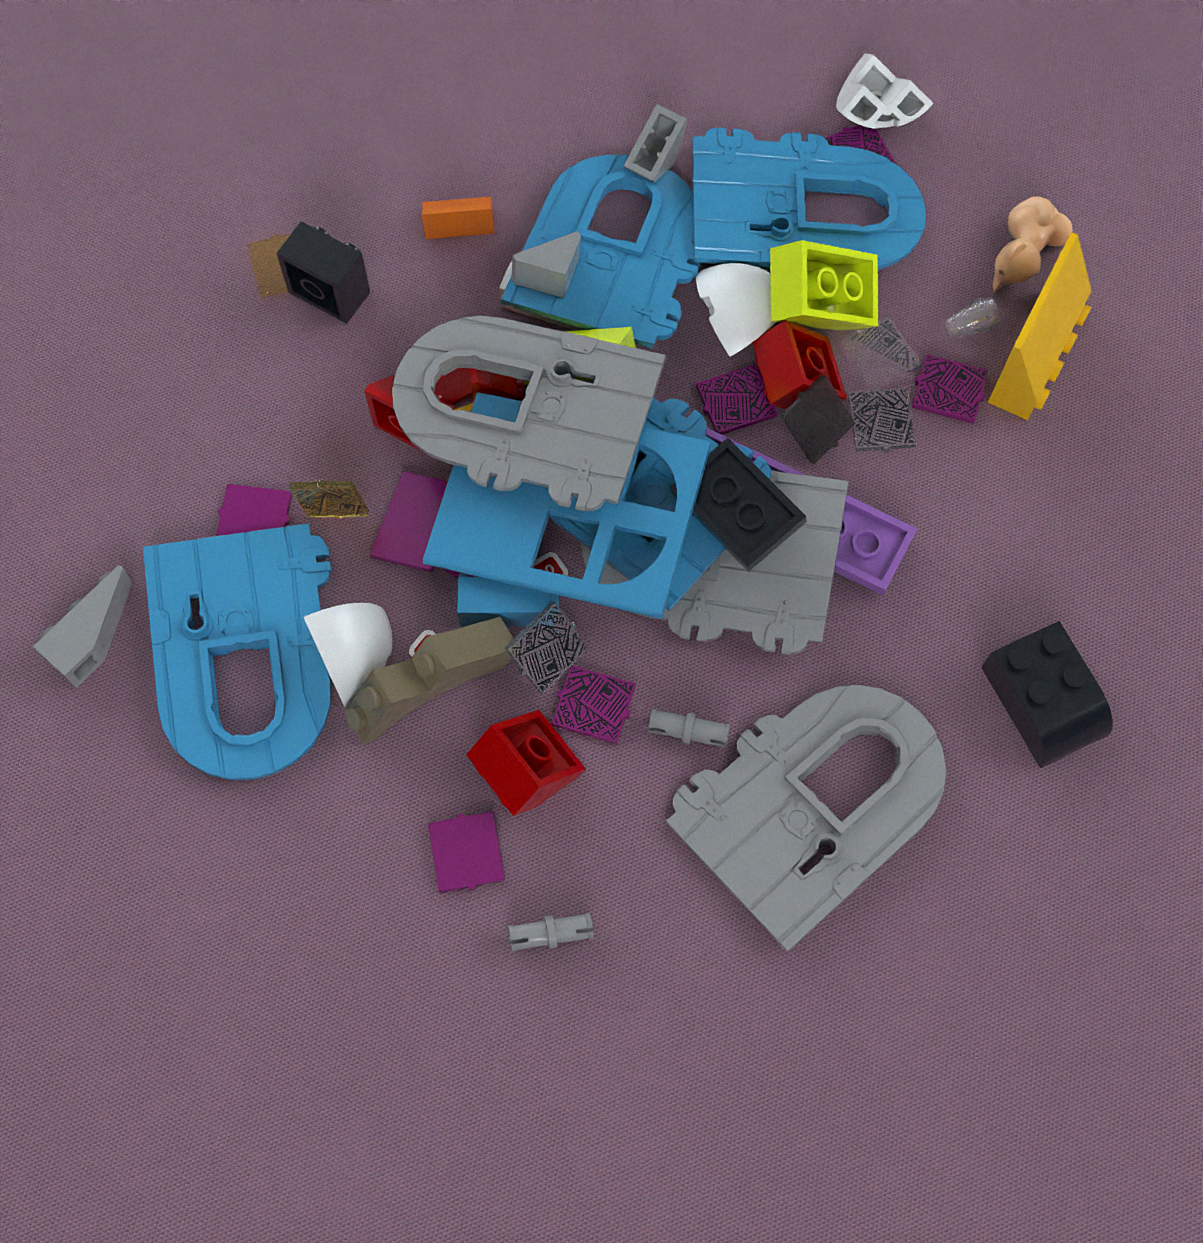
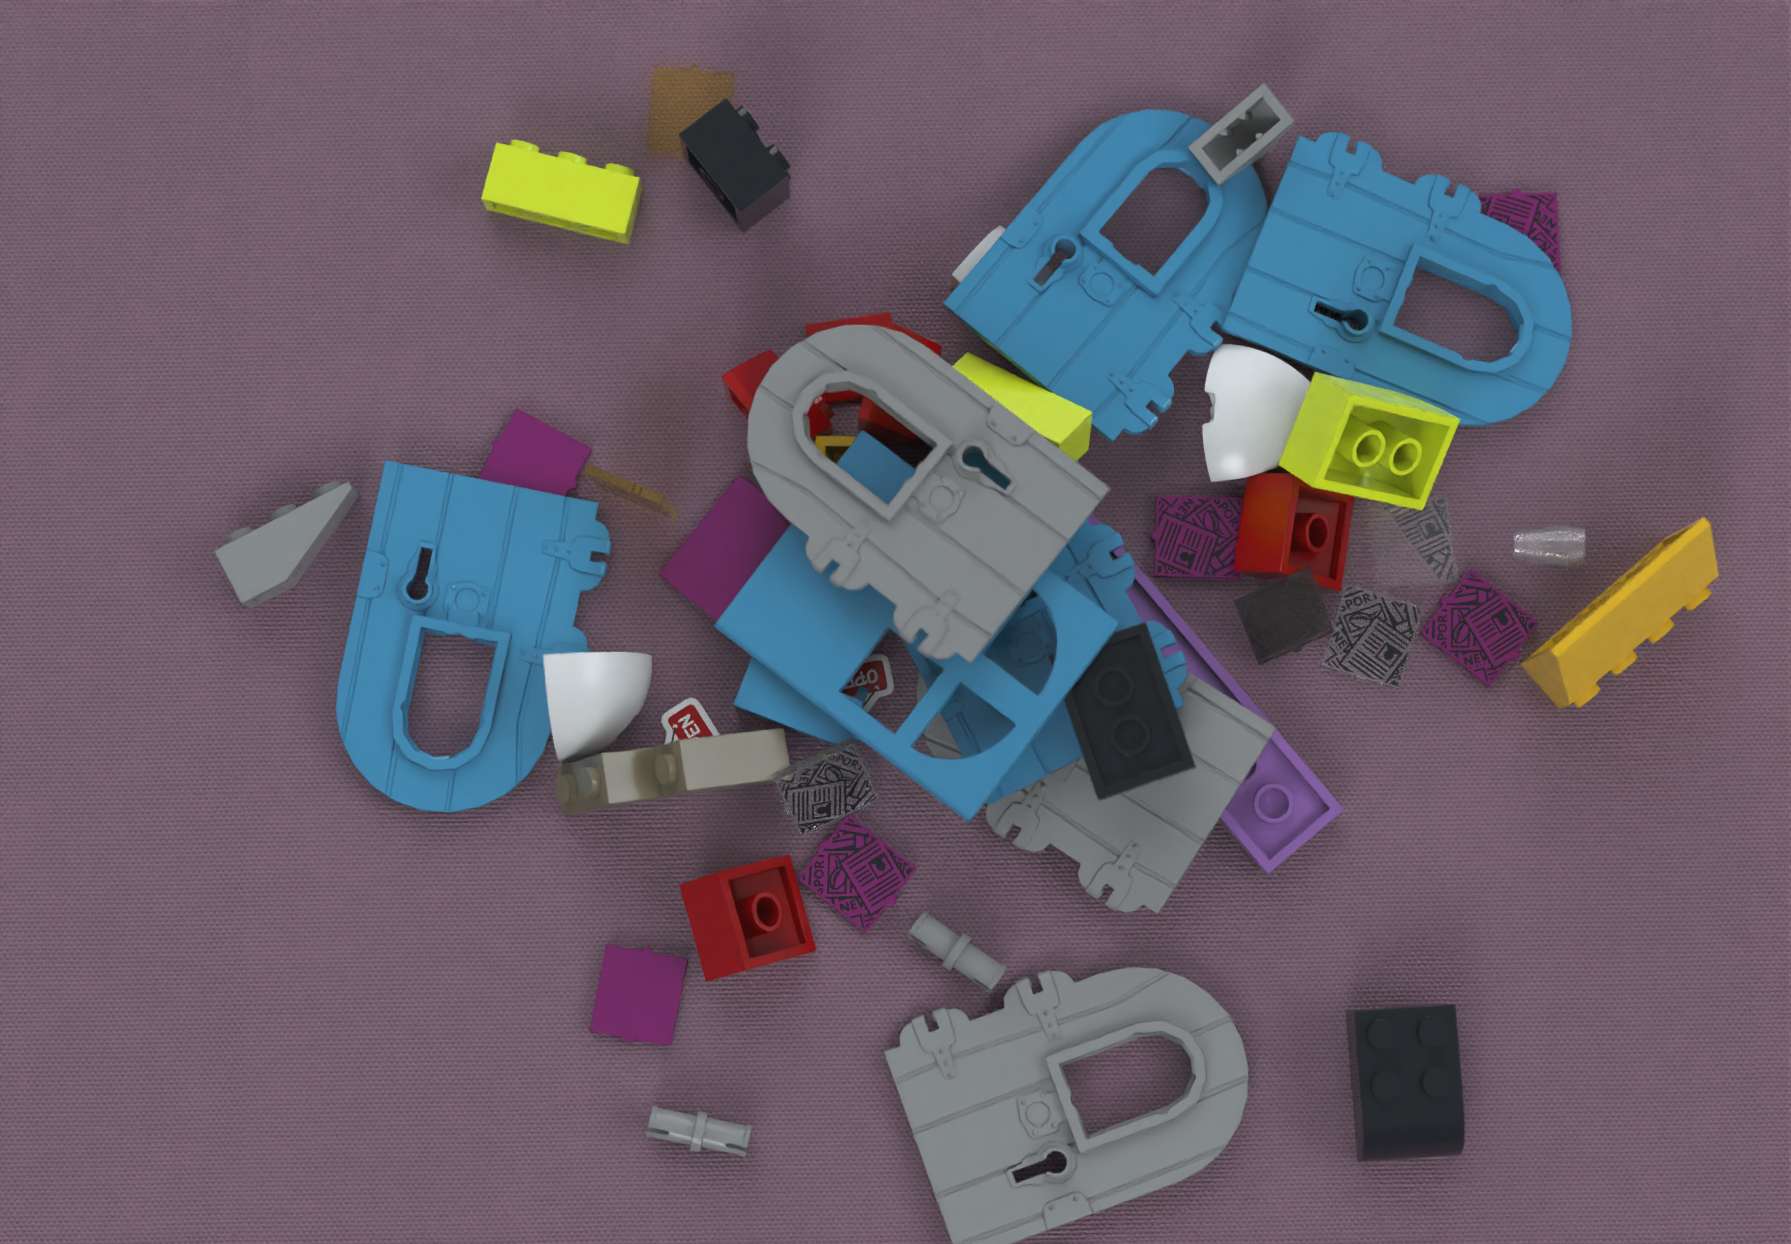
camera: 20 degrees right, 15 degrees up
orange panel [421,196,495,239] -> none
light grey slope [512,231,581,298] -> none
white brick [836,54,934,129] -> none
light nougat animal [993,197,1073,292] -> none
none -> neon yellow brick [481,140,643,245]

